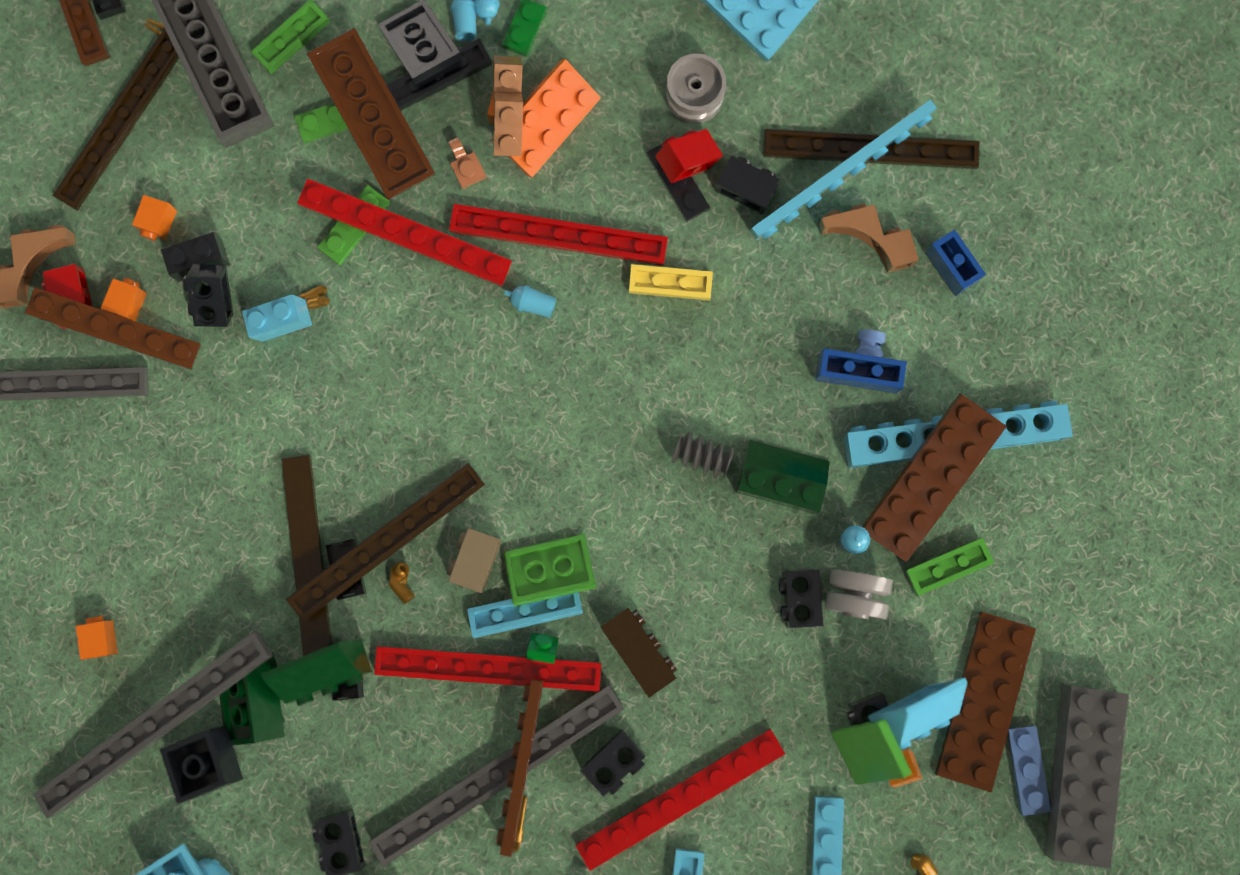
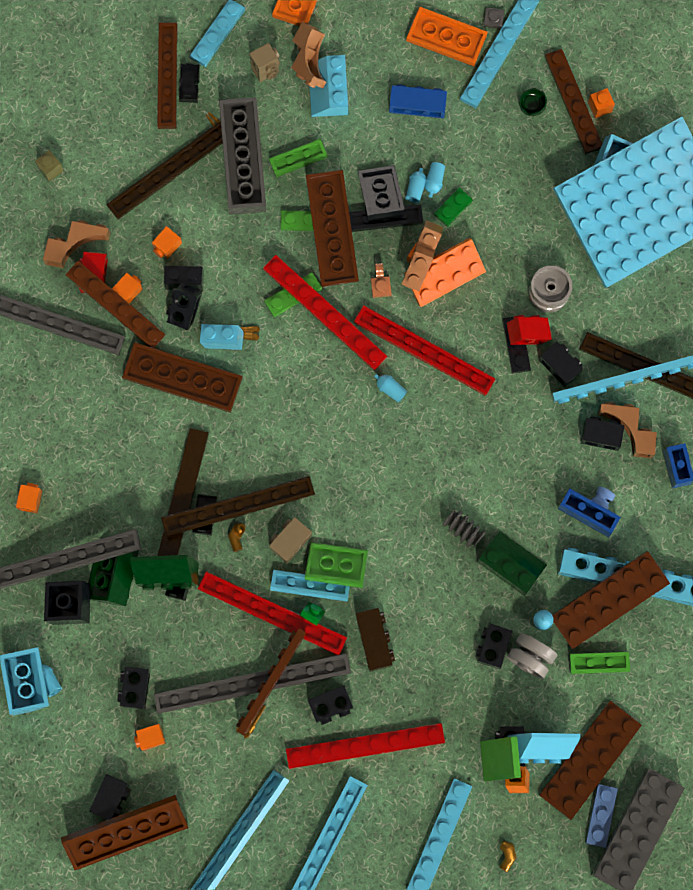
camera: 20 degrees right, 5 degrees down
light yellow plate [629,264,713,301] -> none
none -> reddish brown plate [122,342,243,413]
none -> black brick [581,417,625,451]

